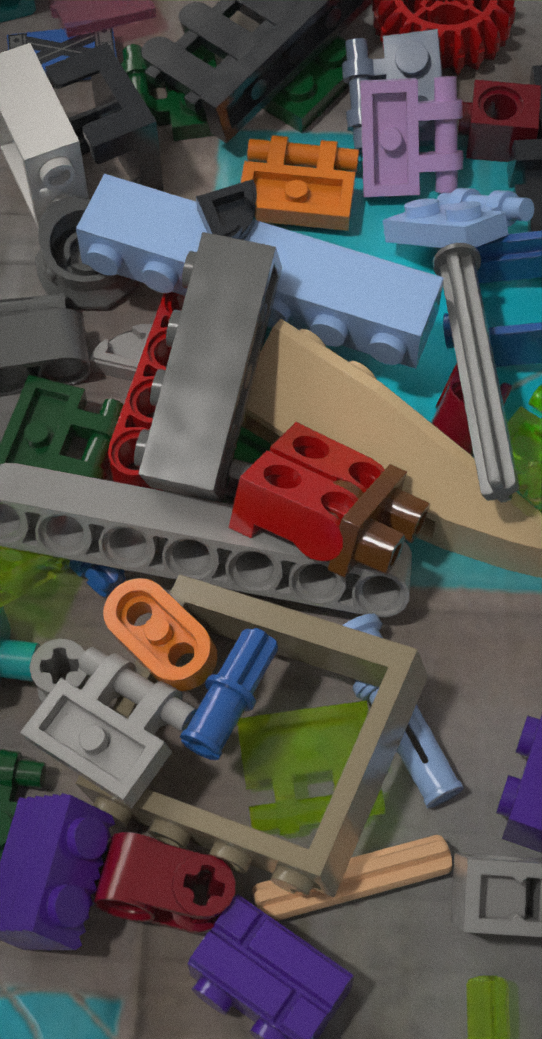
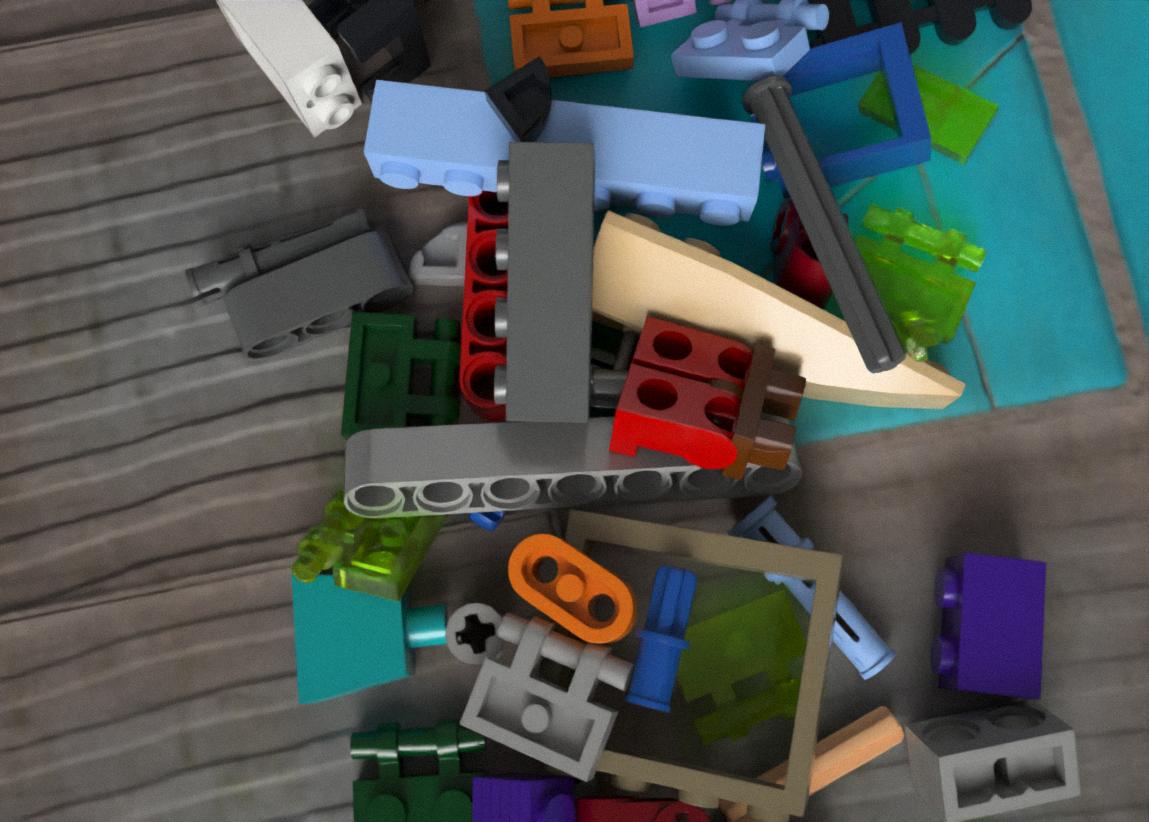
camera: 10 degrees left, 15 degrees up
dark grey hat [35,196,140,310] -> none

